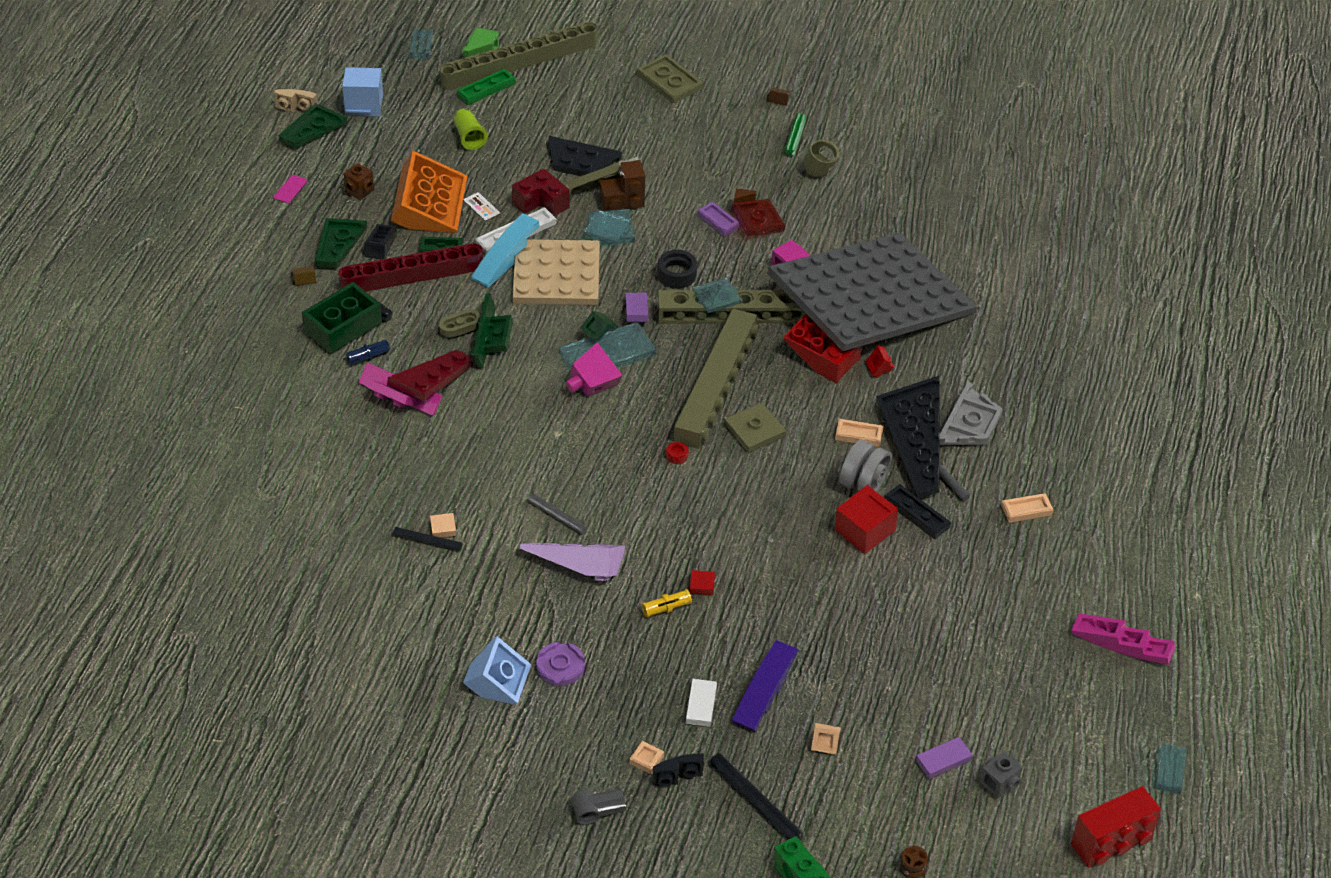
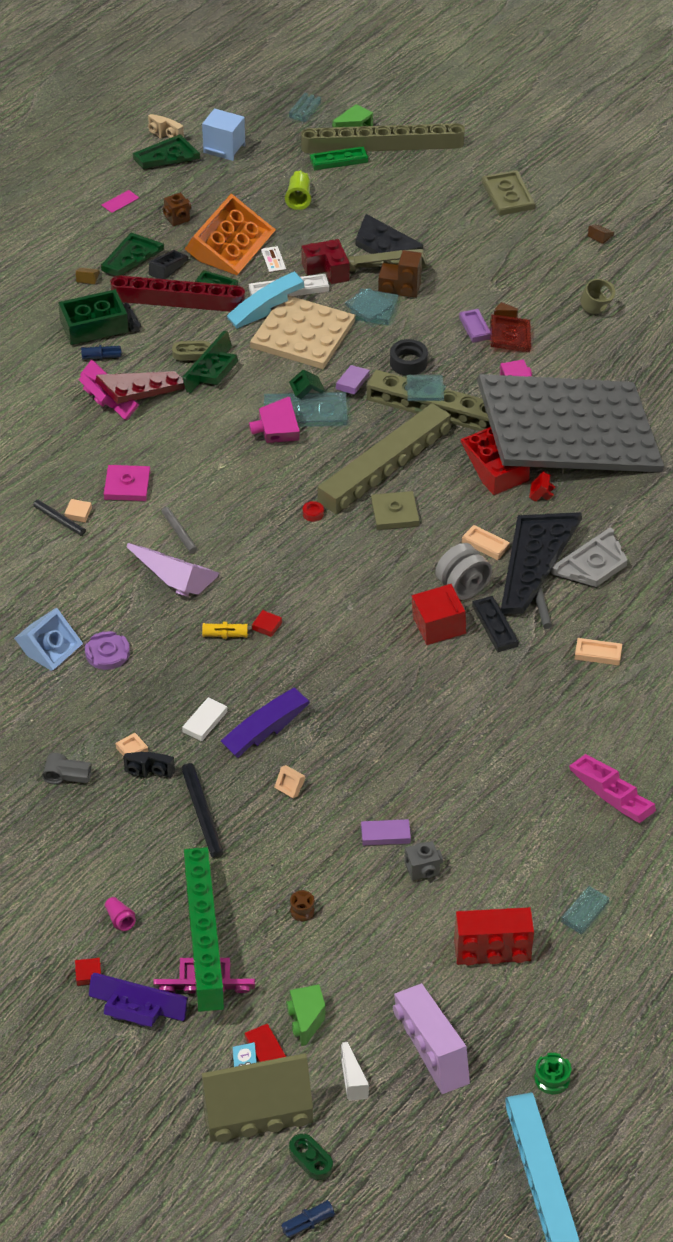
camera: 25 degrees right, 0 degrees up
green axle [784,113,806,157] -> none
none -> dark pink plate [104,465,150,501]

